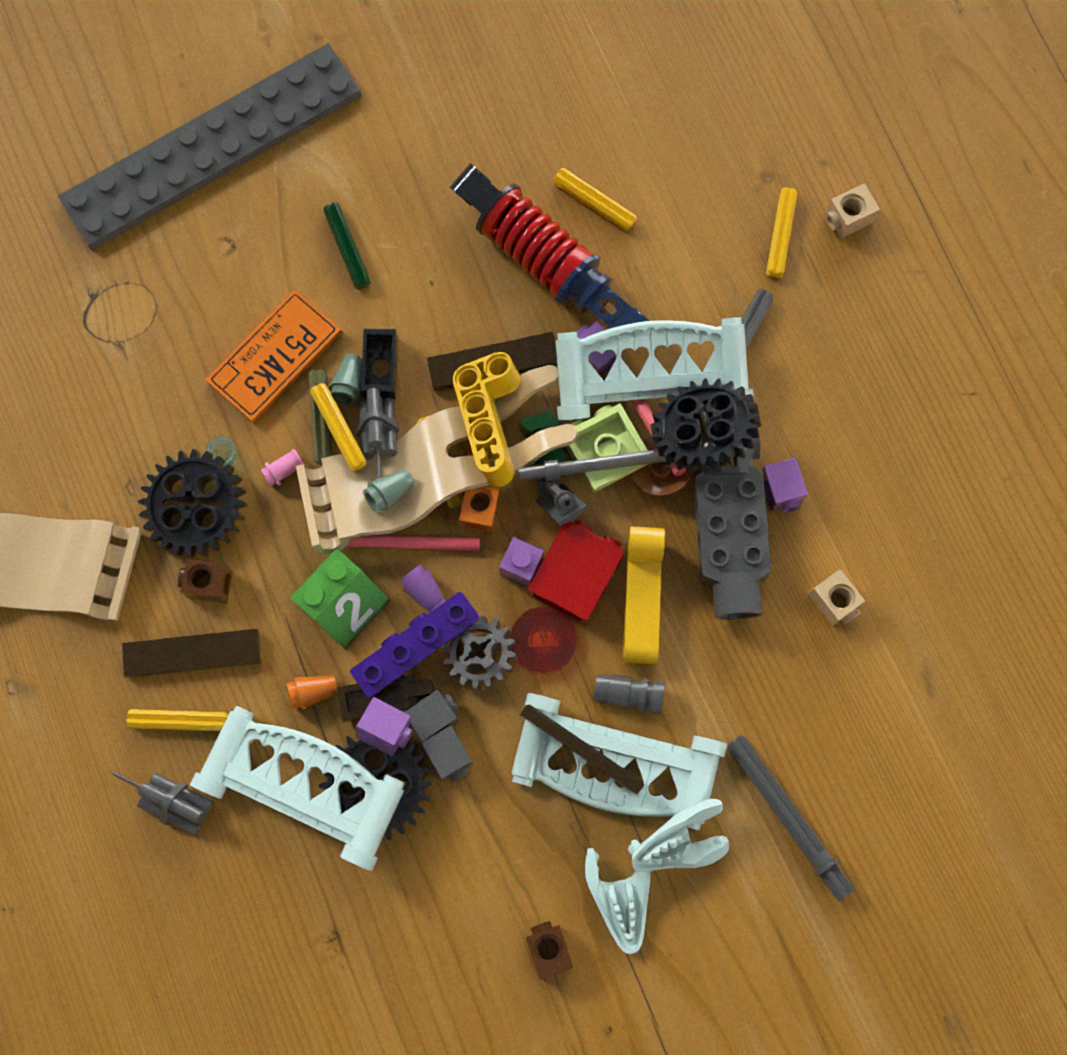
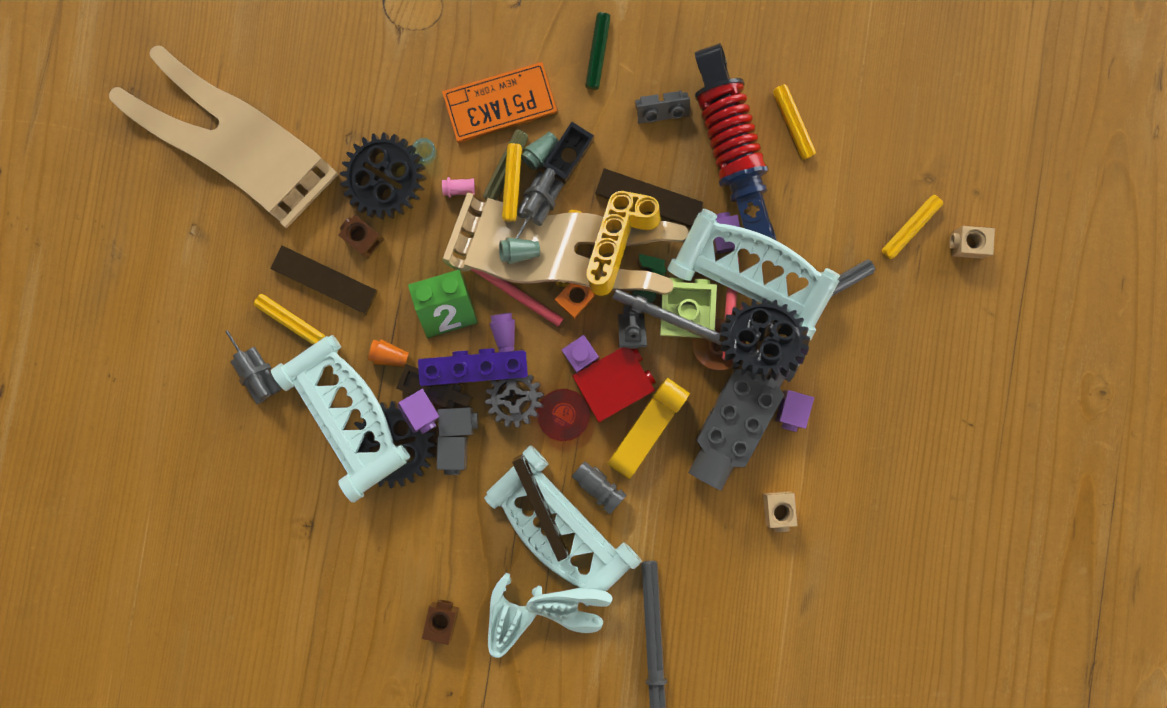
camera: 35 degrees right, 10 degrees up
none -> dark grey hinge [635,90,690,124]

